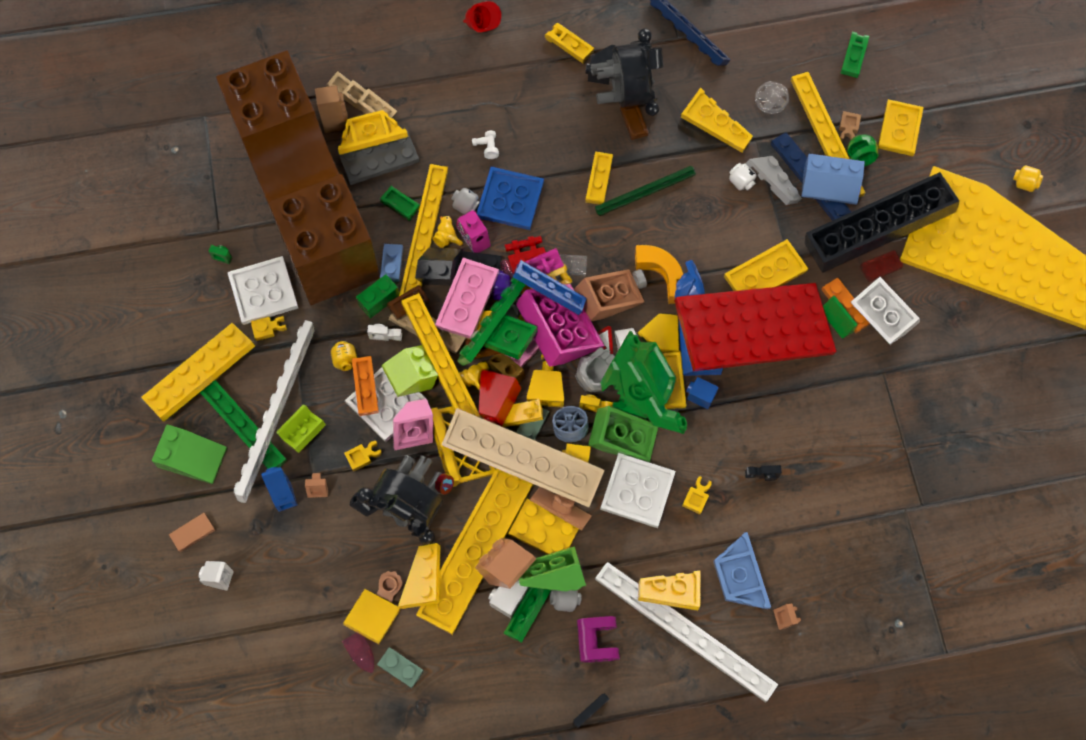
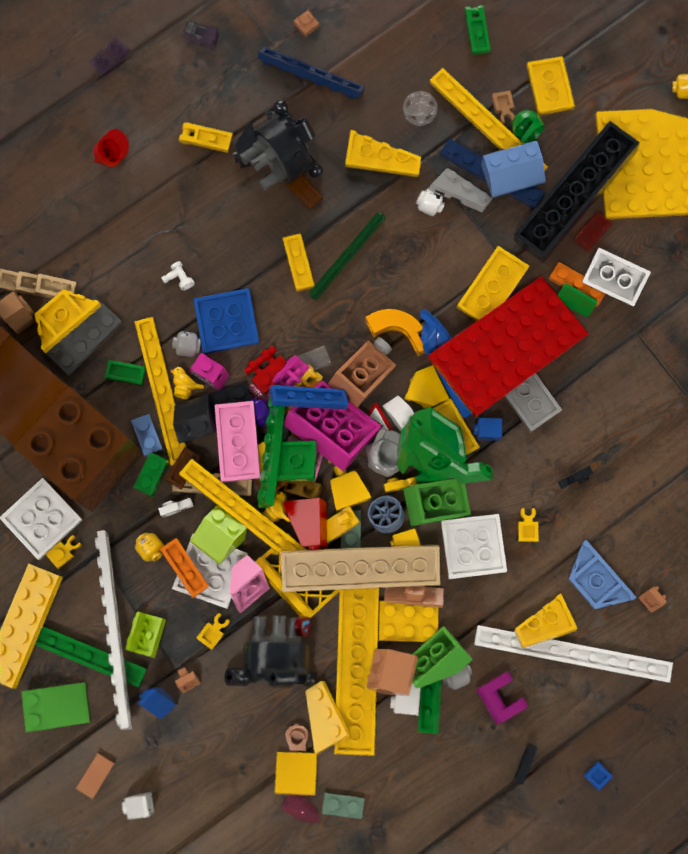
camera: 25 degrees left, 10 degrees up
none -> light grey plate [505,374,562,433]

